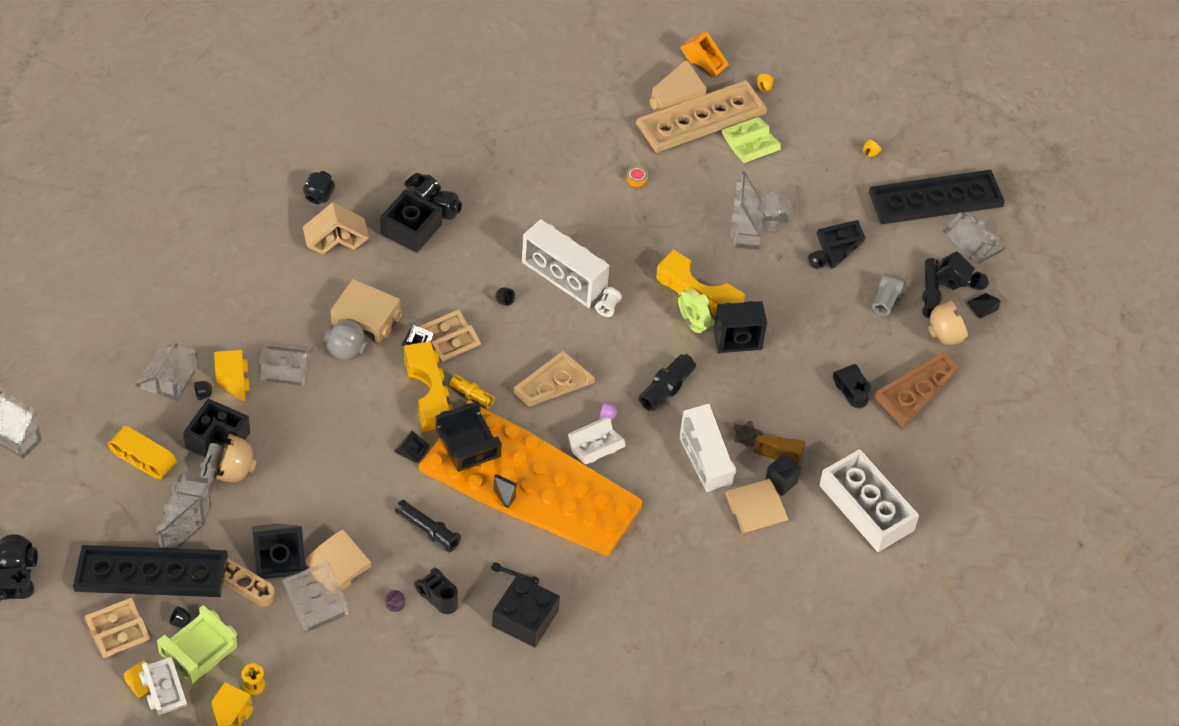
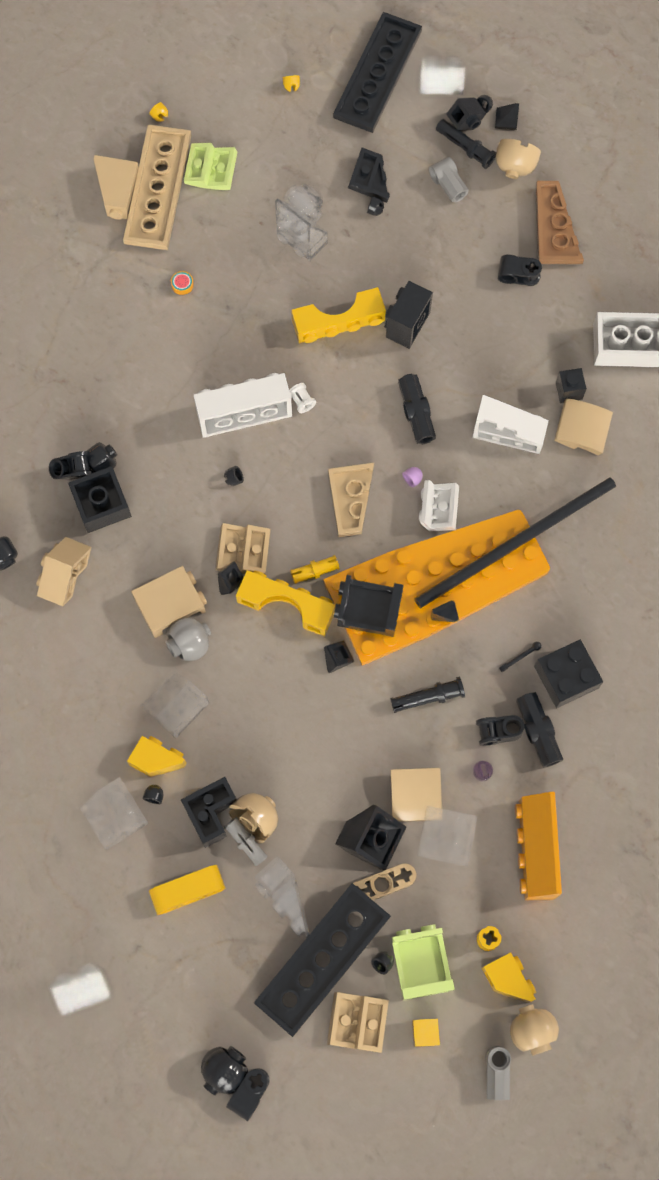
camera: 50 degrees left, 20 degrees up
white bracket [139,657,187,716] -> none
yellowish green plate [678,288,714,333] -> none
light orange arch [680,31,729,77] -> none
clear smoke plate [733,421,763,446] -> none
pearl gold slope [754,435,806,465] -> none
none -> black piece [414,477,616,609]
none -> light orange slope [515,792,562,900]
none -> black piece [516,692,564,768]

